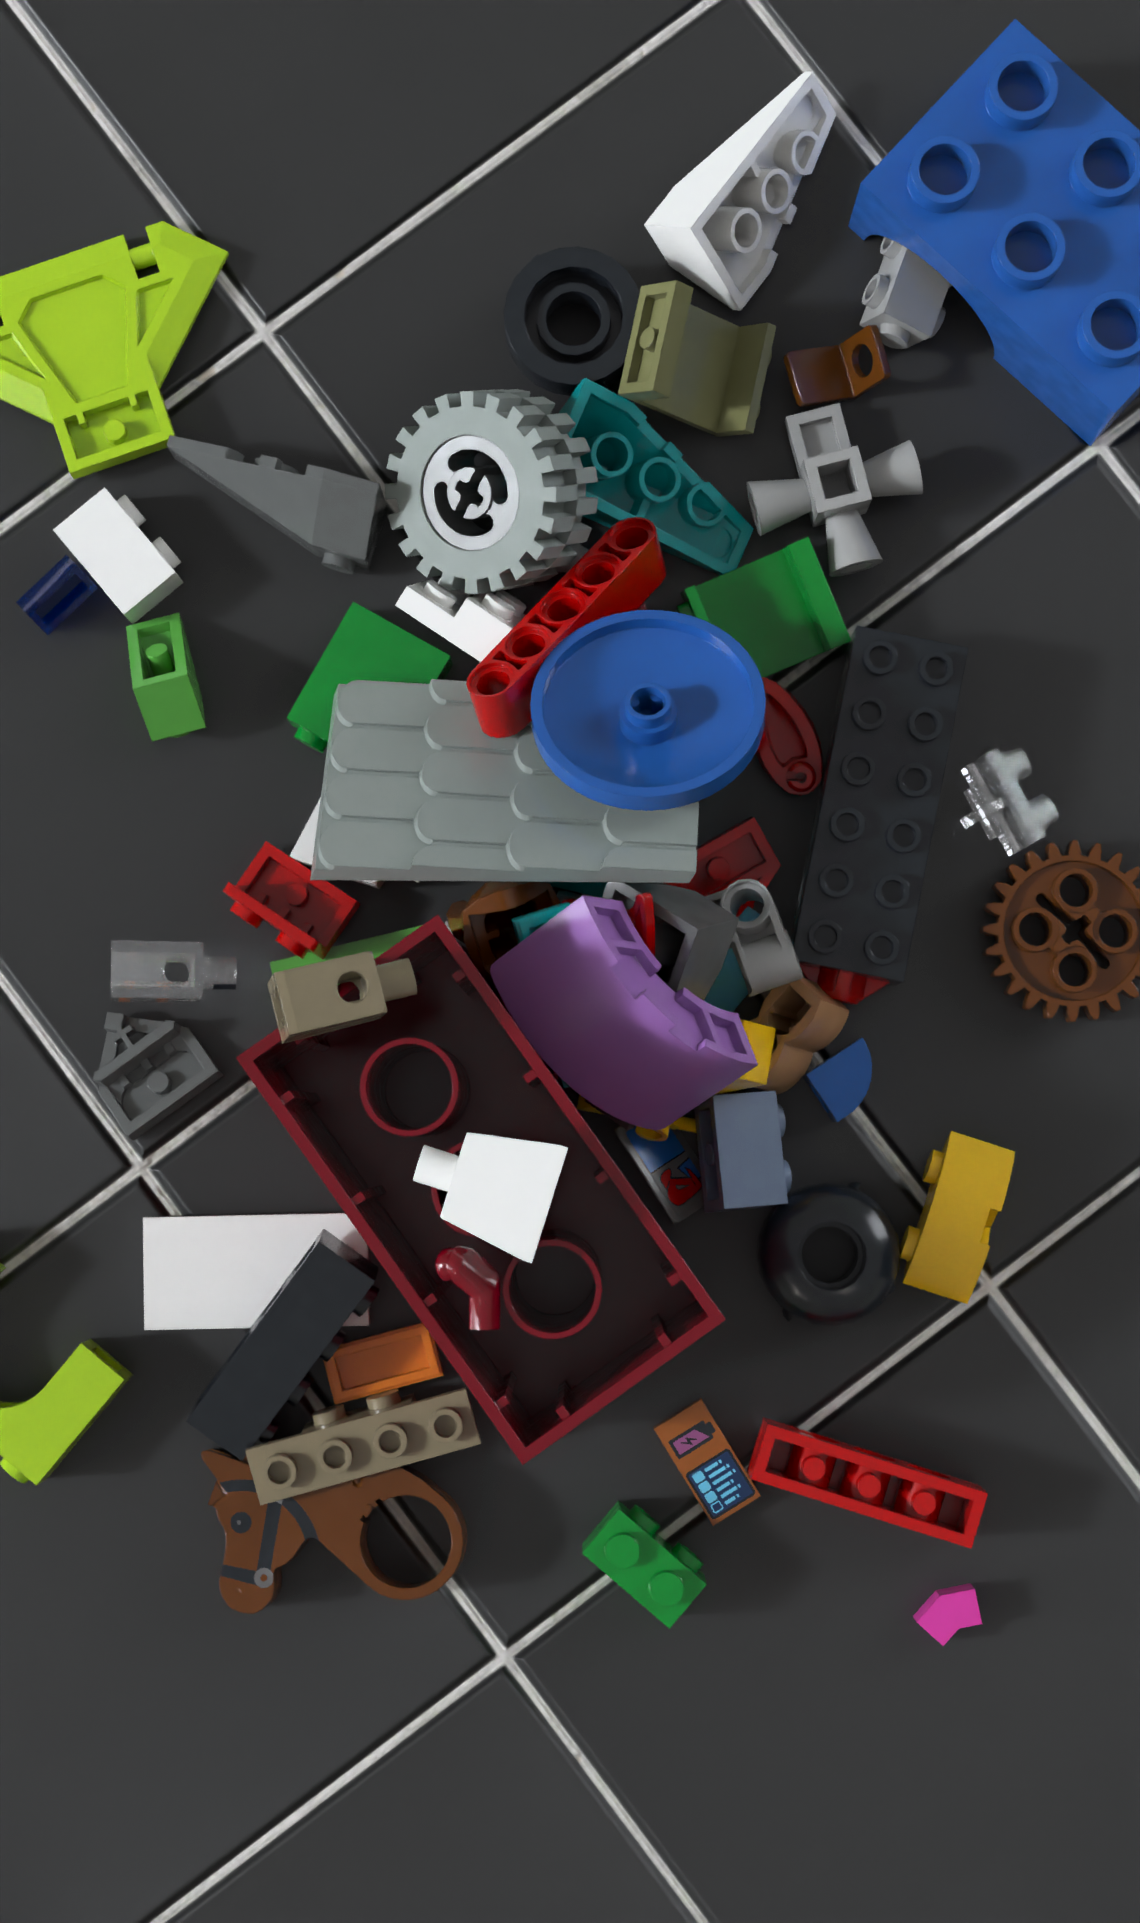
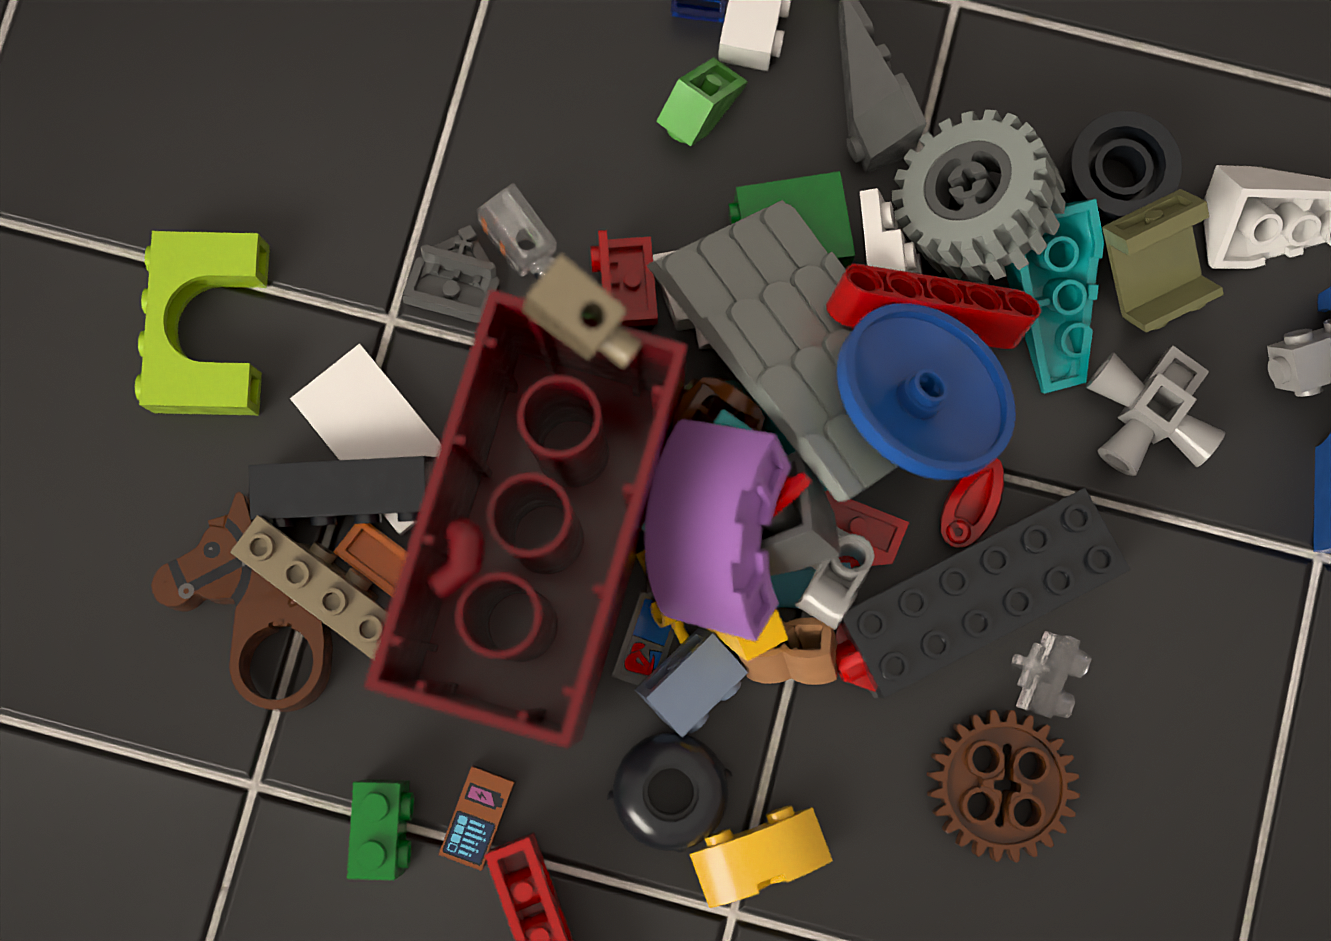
camera: 45 degrees right, 5 degrees down
white torso [413,1132,569,1263] -> none
green panel [676,536,852,678] -> none
reddish brown bracket [783,325,891,407] -> none
blue brick [803,1037,872,1122] -> none

